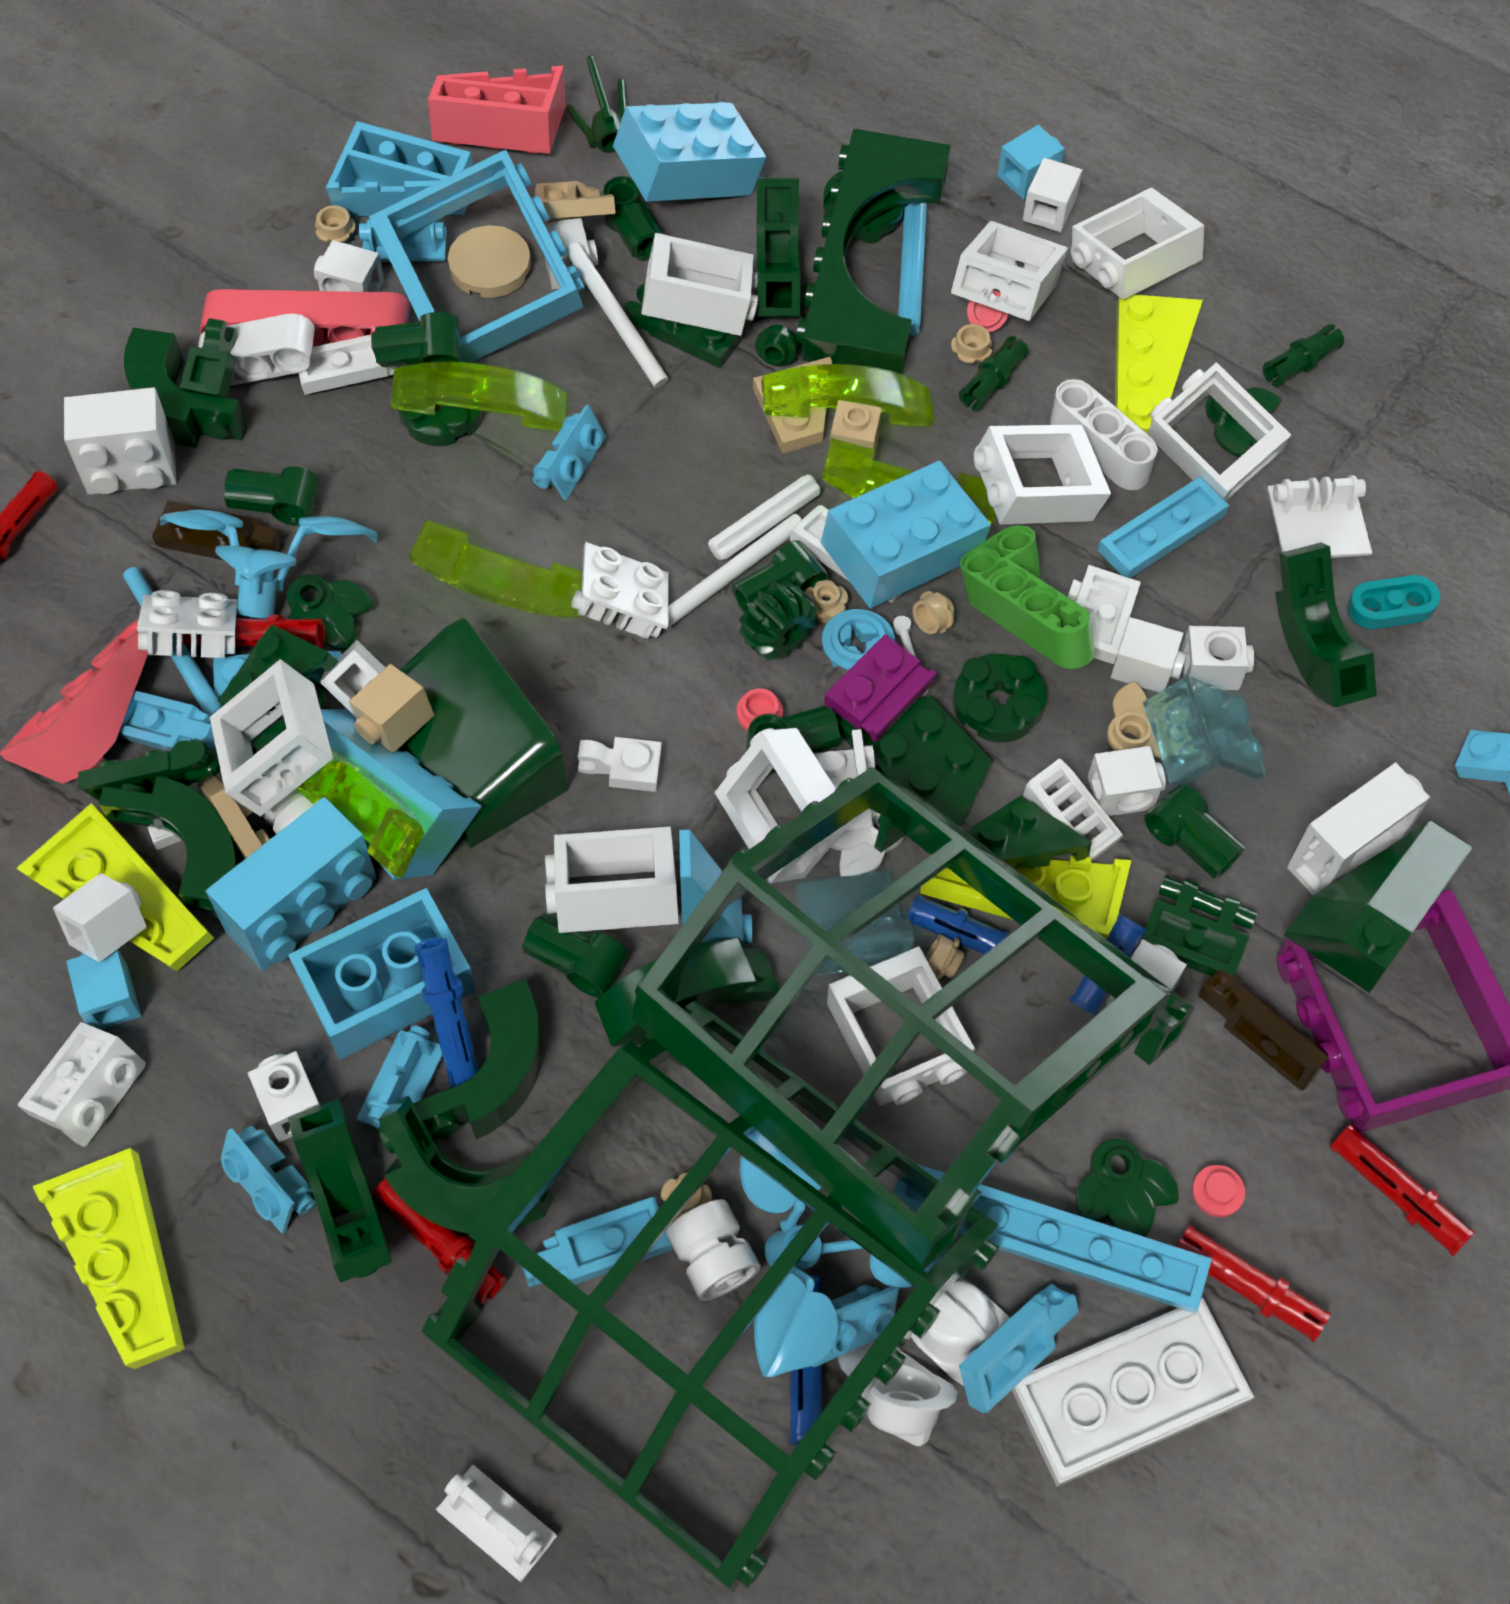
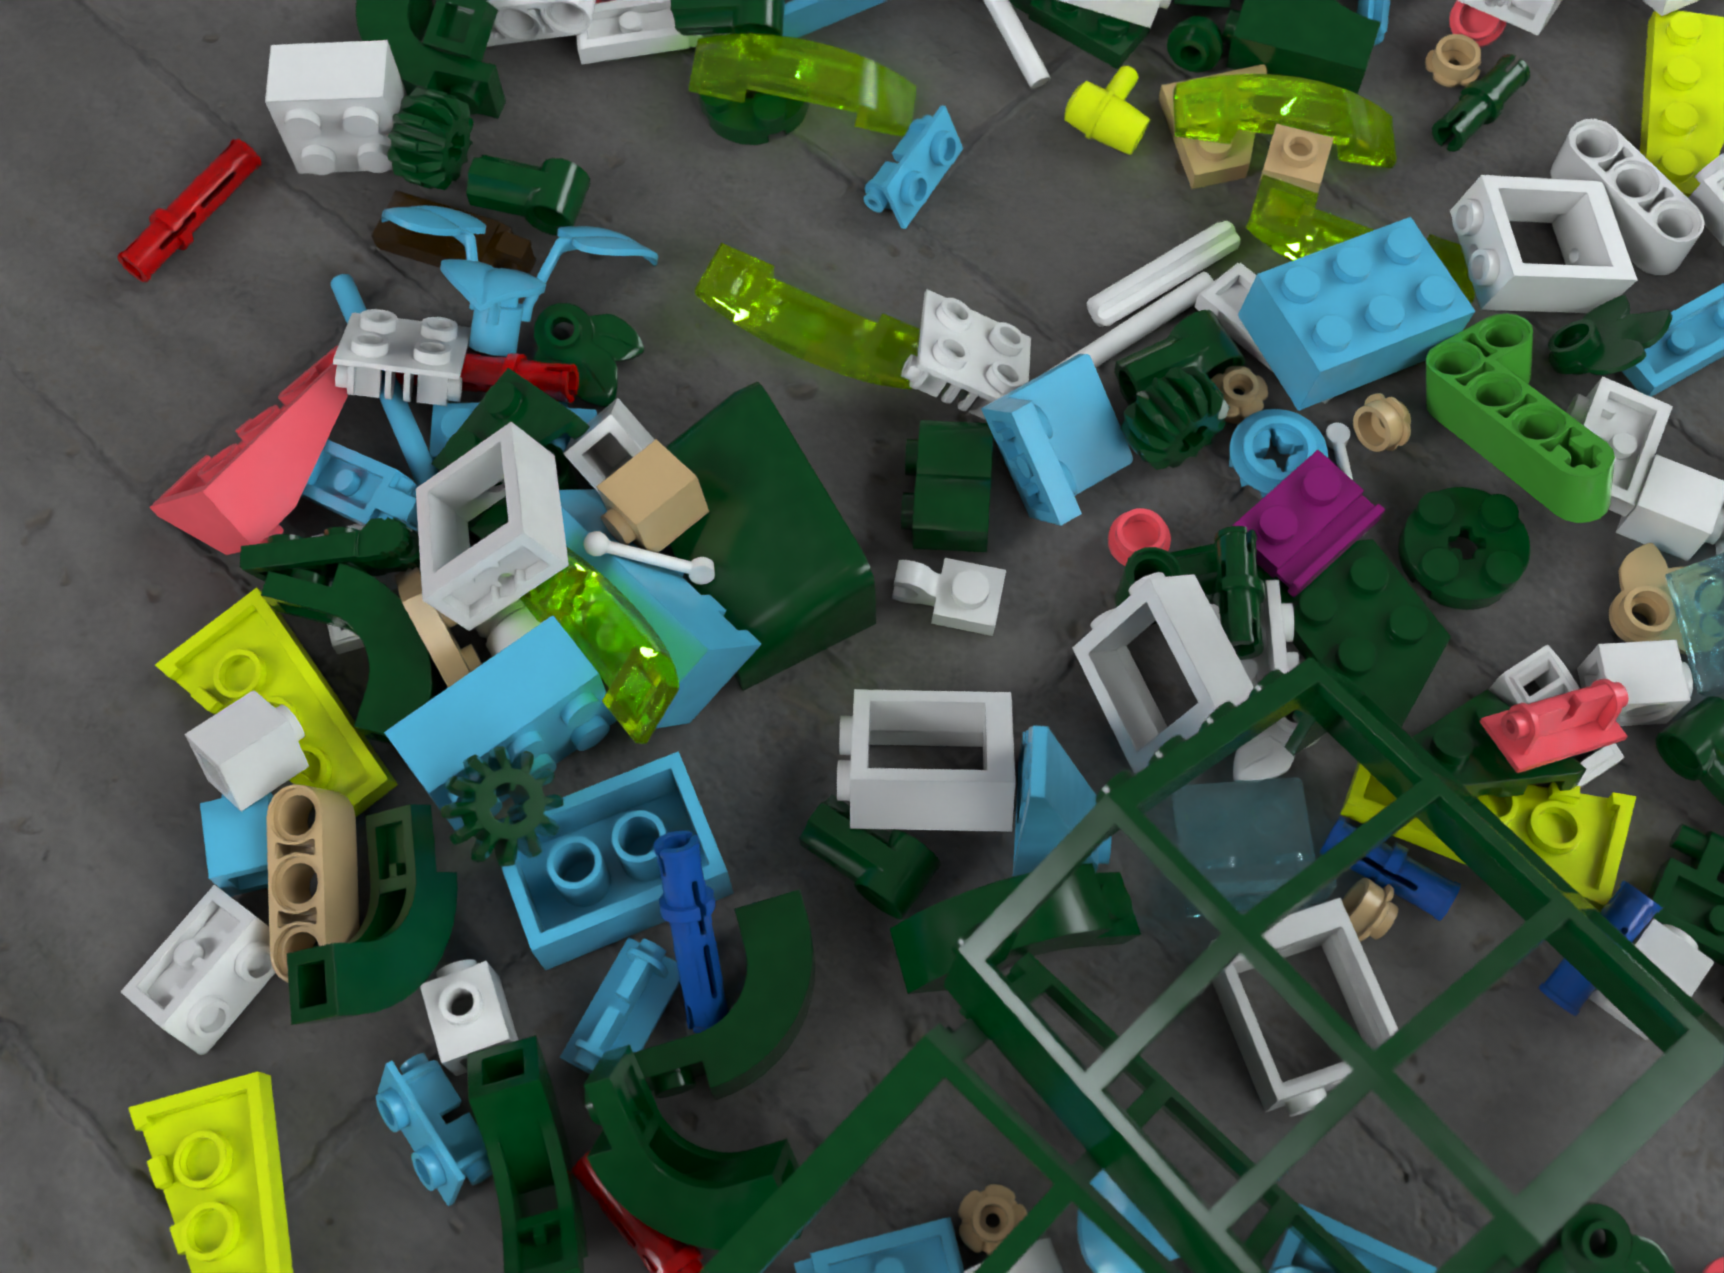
camera: 10 degrees right, 5 degrees up
none -> tan beam [266,784,359,982]
none -> dark green arch [286,804,458,1025]
none -> dark green gear [387,87,474,190]
none -> dark green gear [441,746,564,867]
none -> white hinge [583,531,715,585]
none -> dark green brick [901,420,993,552]
none -> medium azure bracket [981,354,1133,526]
none -> neon yellow piece [1064,66,1151,155]
none -> dark green pin [1212,526,1265,660]
none -> coral hinge [1480,679,1628,773]
none -> dark green plate [1548,295,1673,375]

